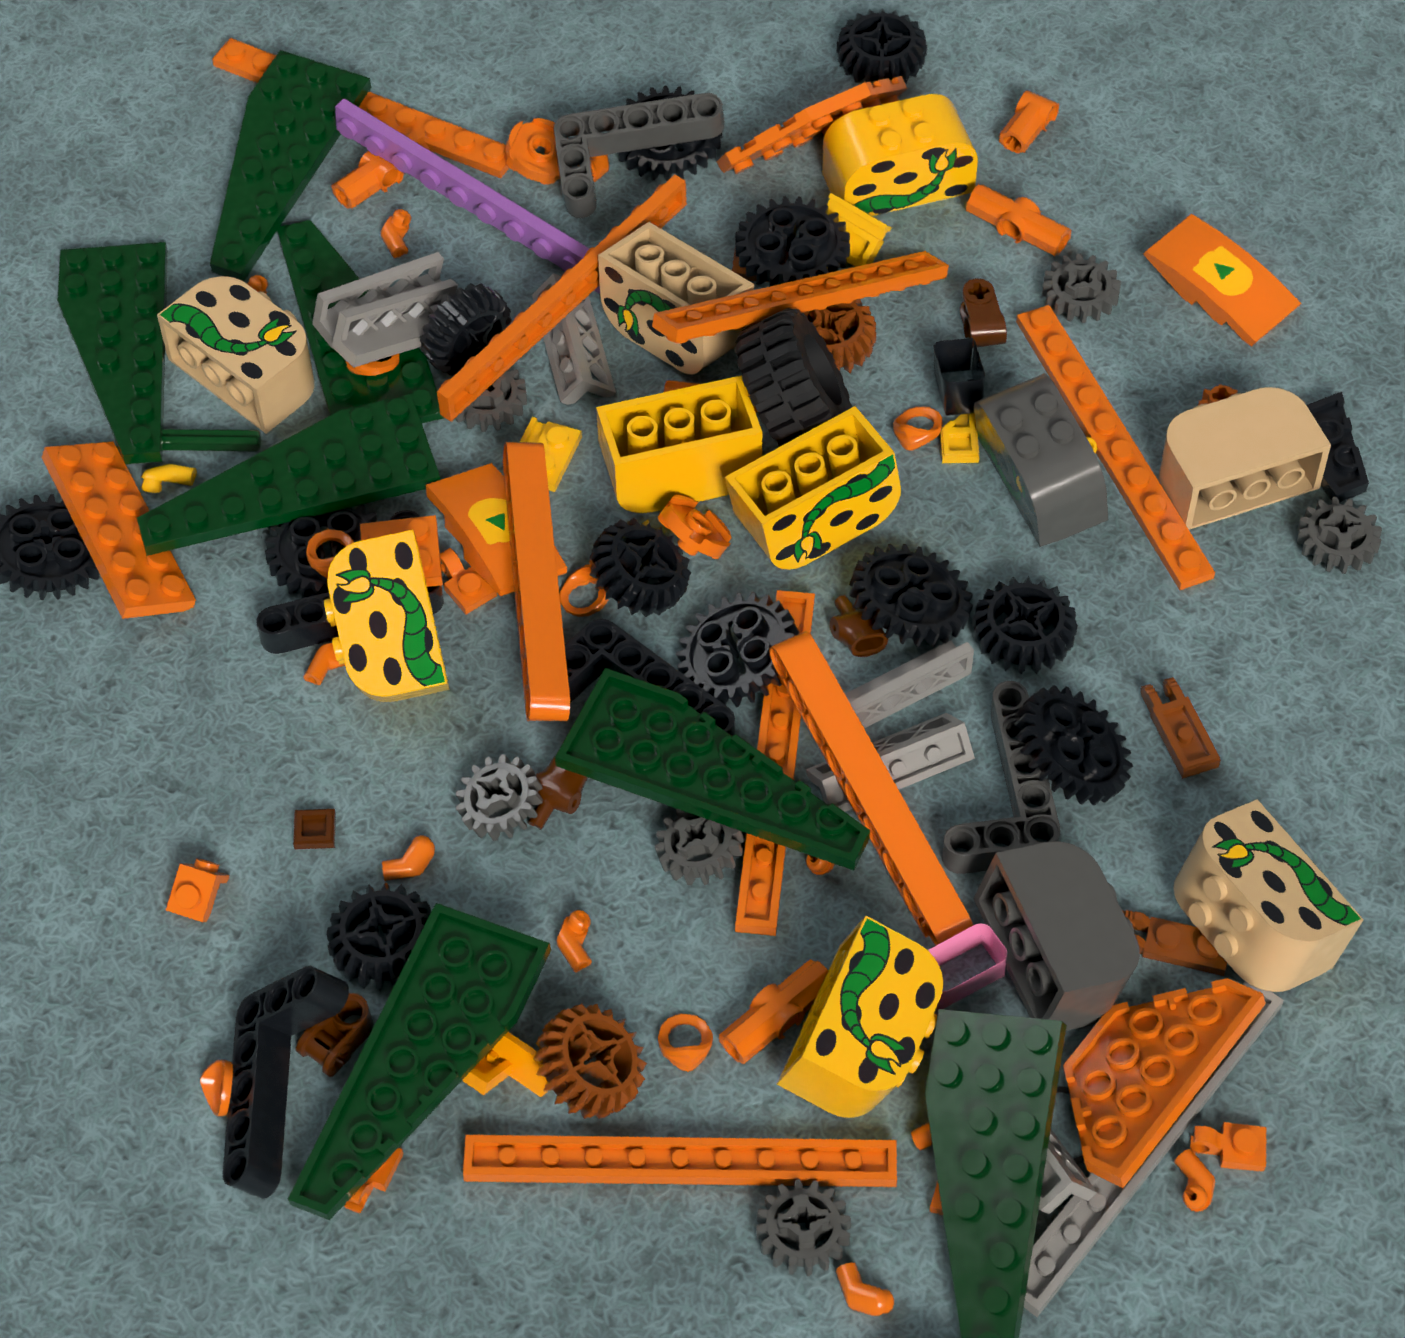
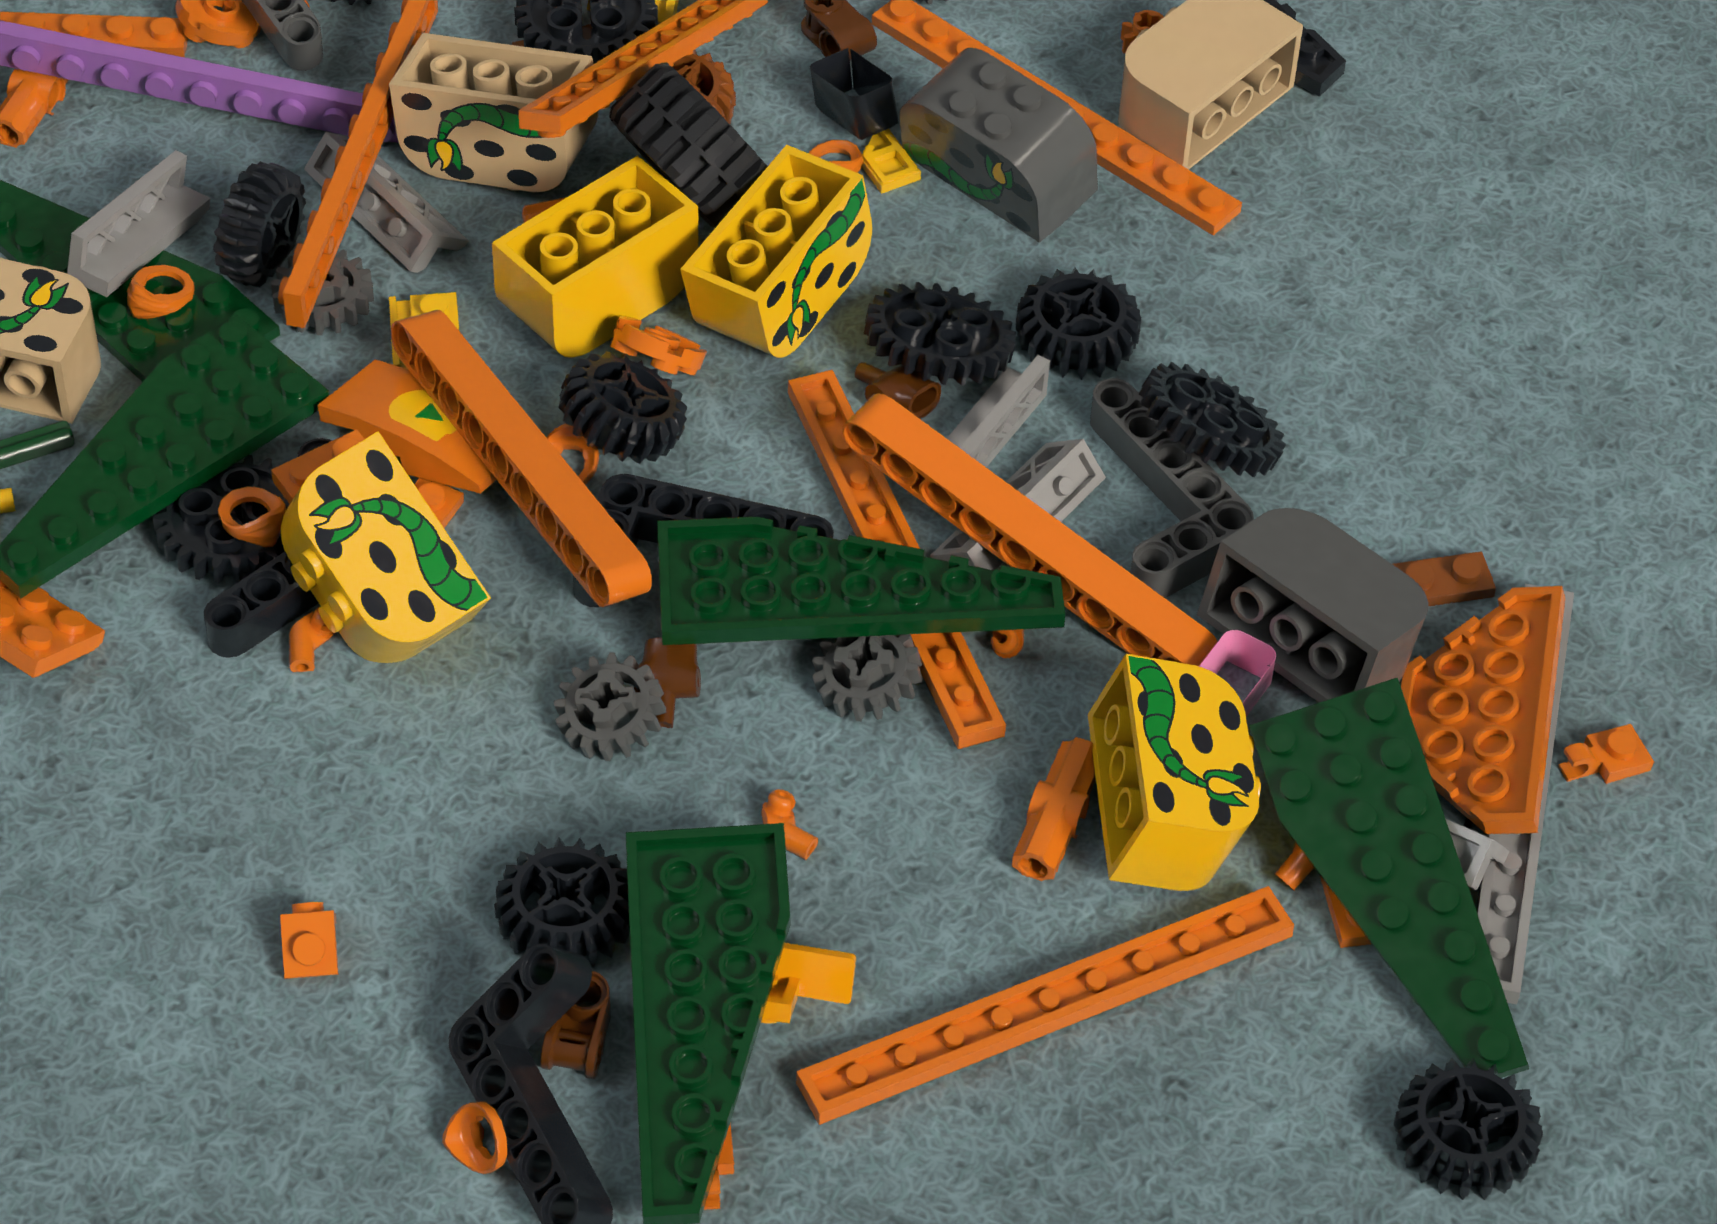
camera: 30 degrees left, 5 degrees down
reddish brown tile [293,809,336,849] -> none
light grey fence [331,279,458,367] -> none
orange arm [381,209,411,259] -> none
orange arm [382,835,435,881] -> none
dark orange gear [533,1003,647,1119] -> none
orange piece [658,1013,713,1072] -> none
black gear [676,592,799,707] -> none
dark grey gear [756,1179,851,1276] -> none
orange arm [835,1262,894,1316] -> none
dark orange hinge [1140,677,1220,779] -> none
tan brick [1174,799,1364,992] -> none
orange arm [1174,1149,1216,1212] -> none
dark grey gear [1297,497,1382,574] -> none

